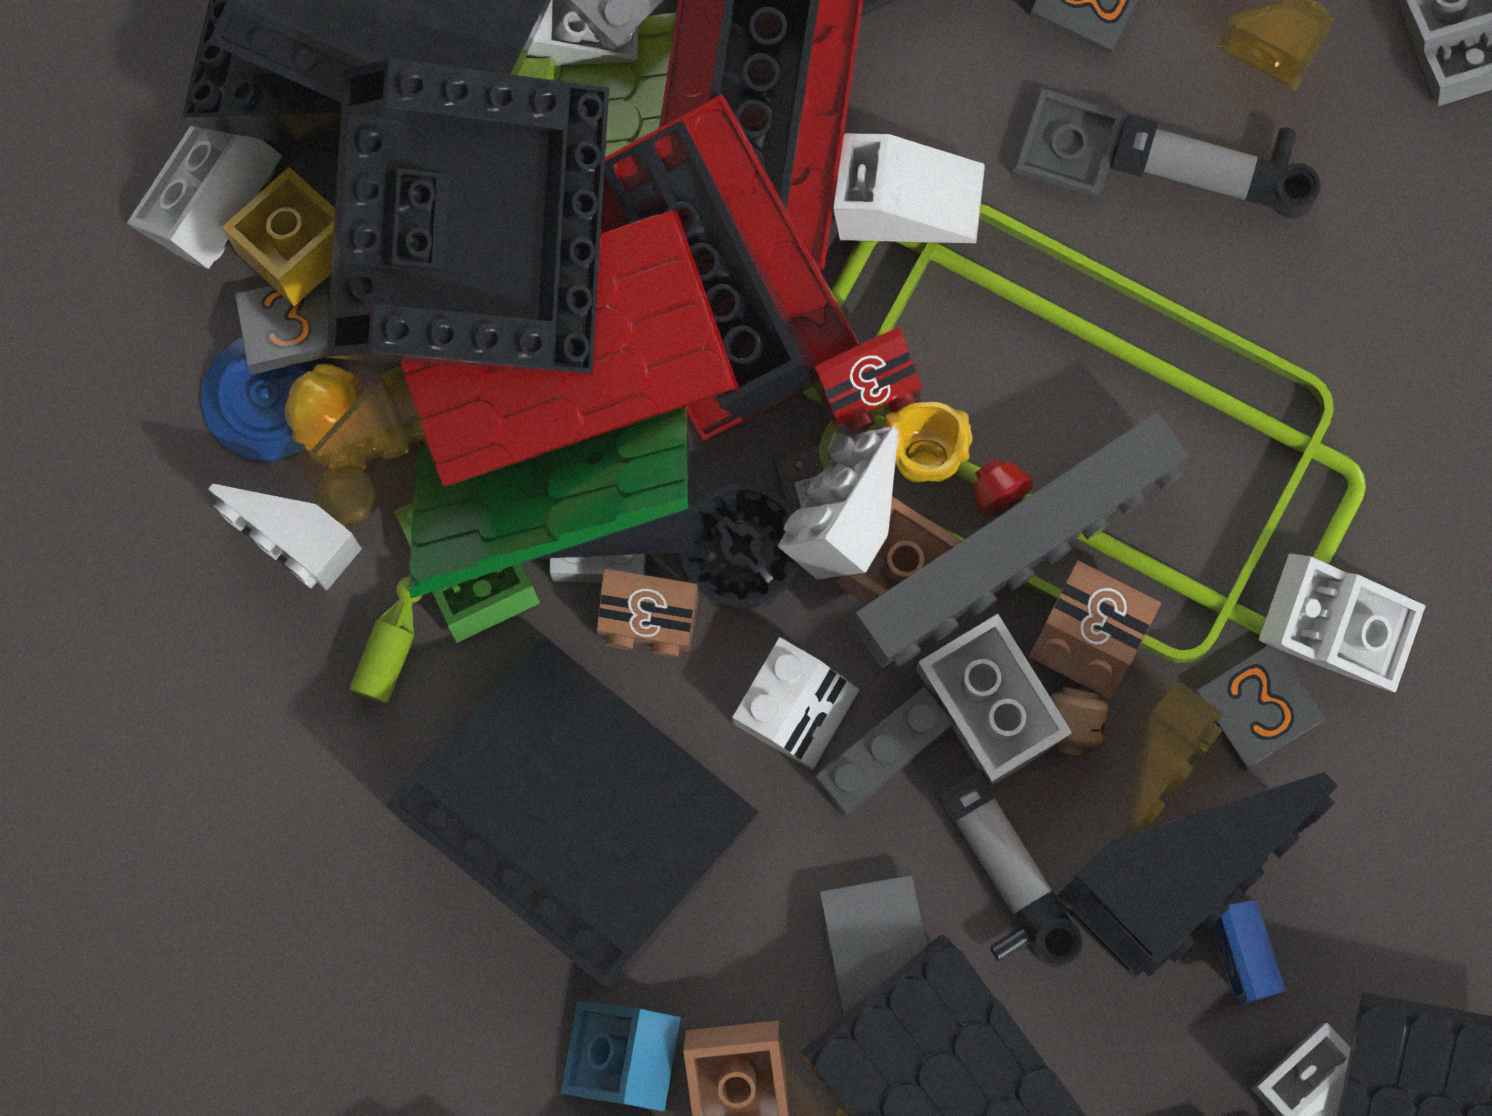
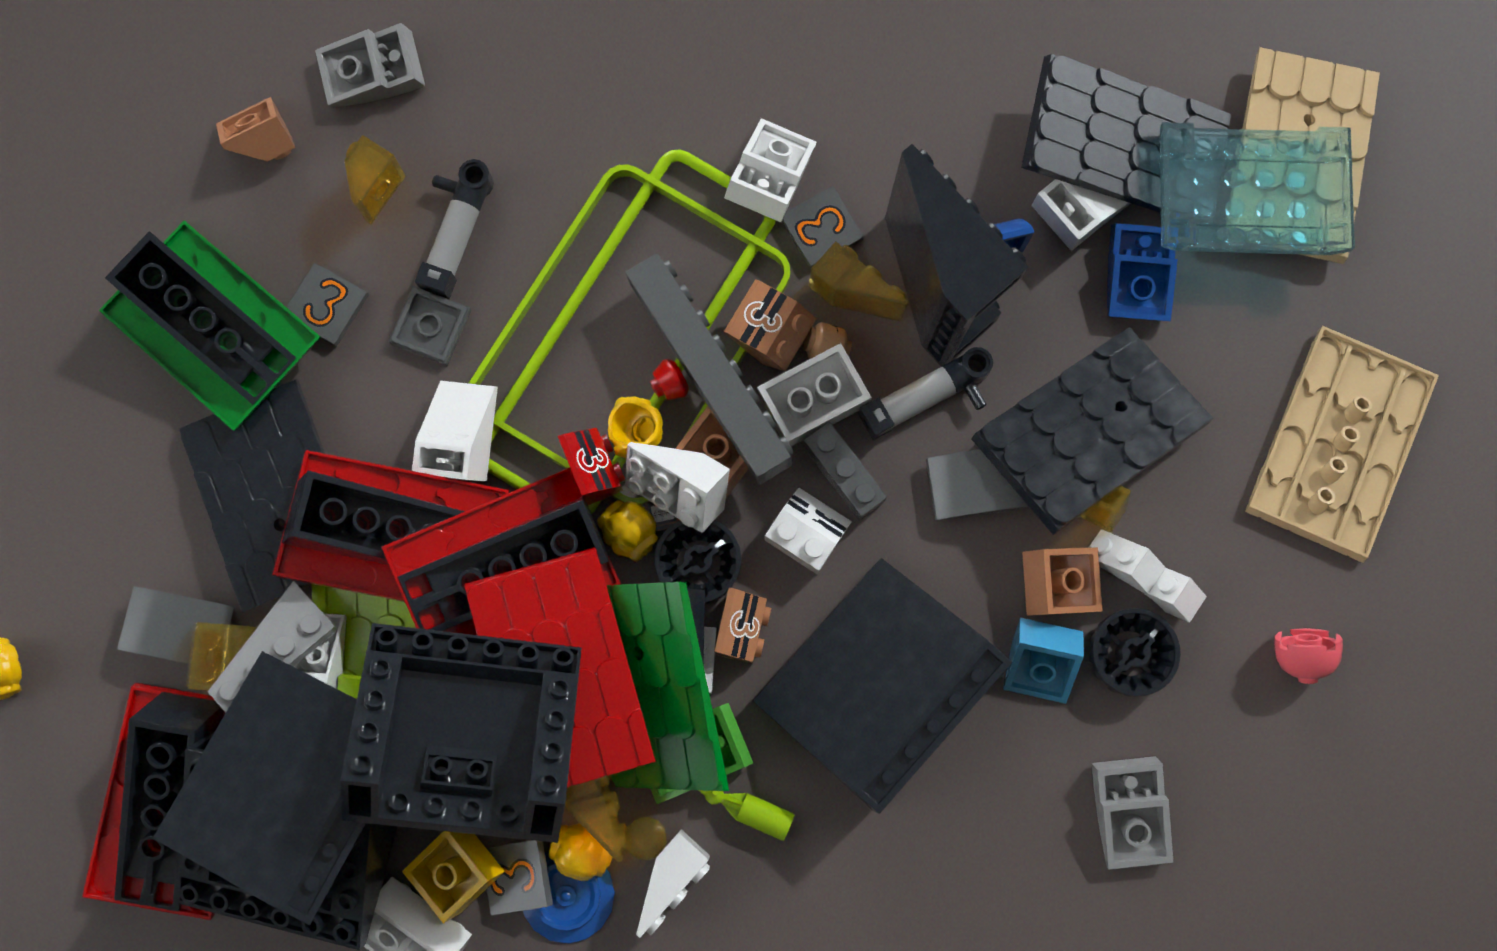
camera: 90 degrees left, 0 degrees up
none -> yellow hair [597,500,658,562]

